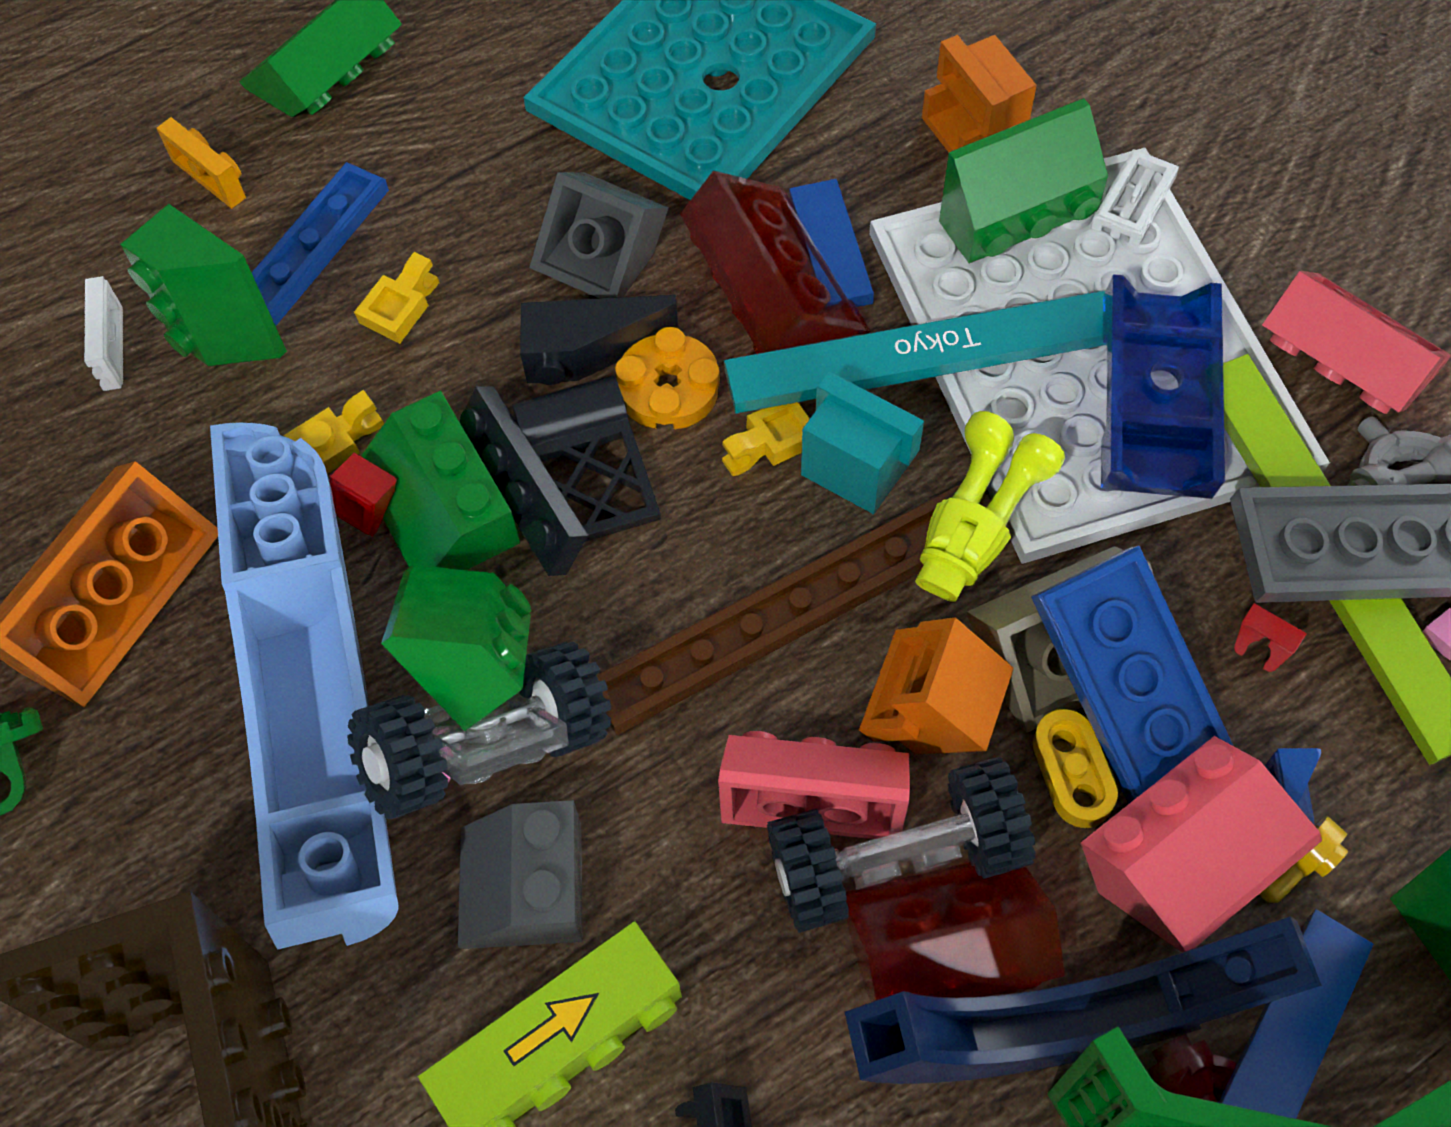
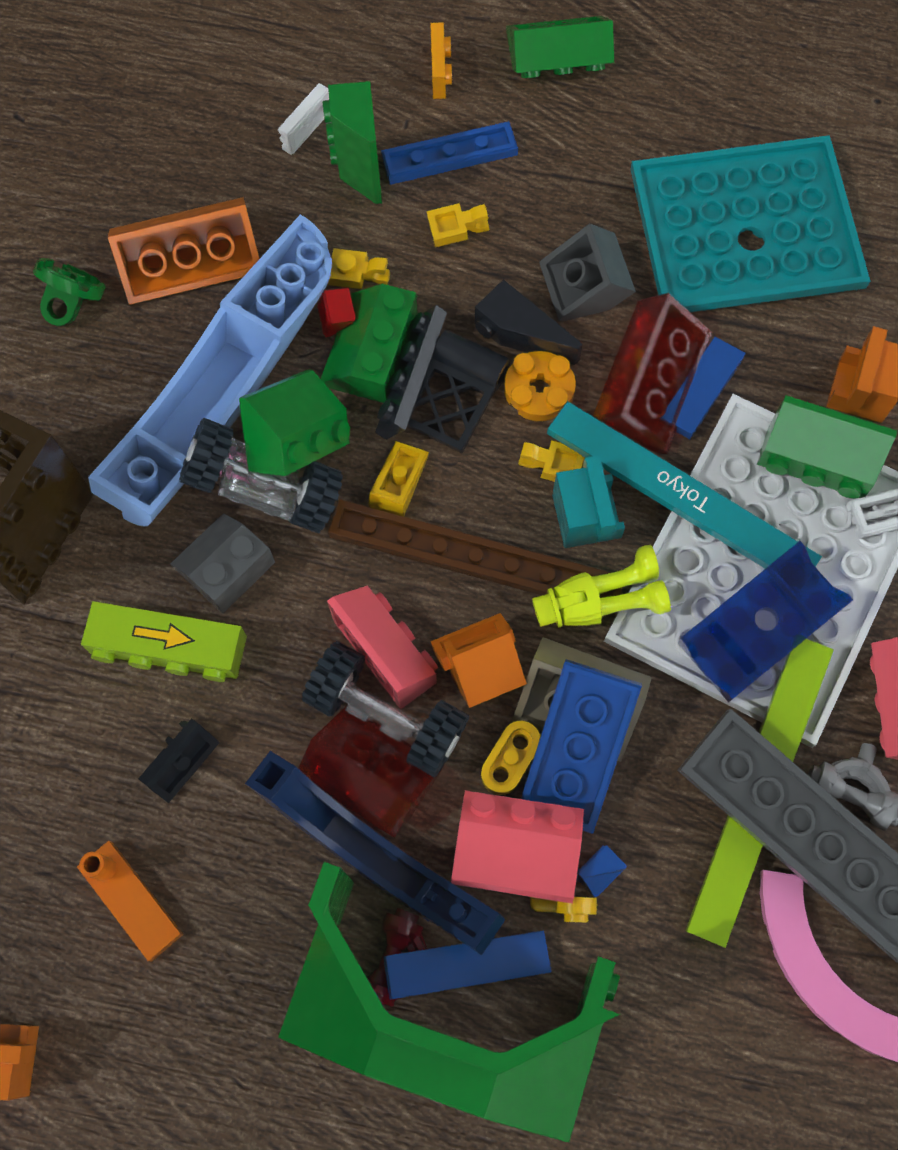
camera: 45 degrees right, 10 degrees up
red tile [1234,603,1307,672] -> none
none -> yellow slope [369,441,429,517]

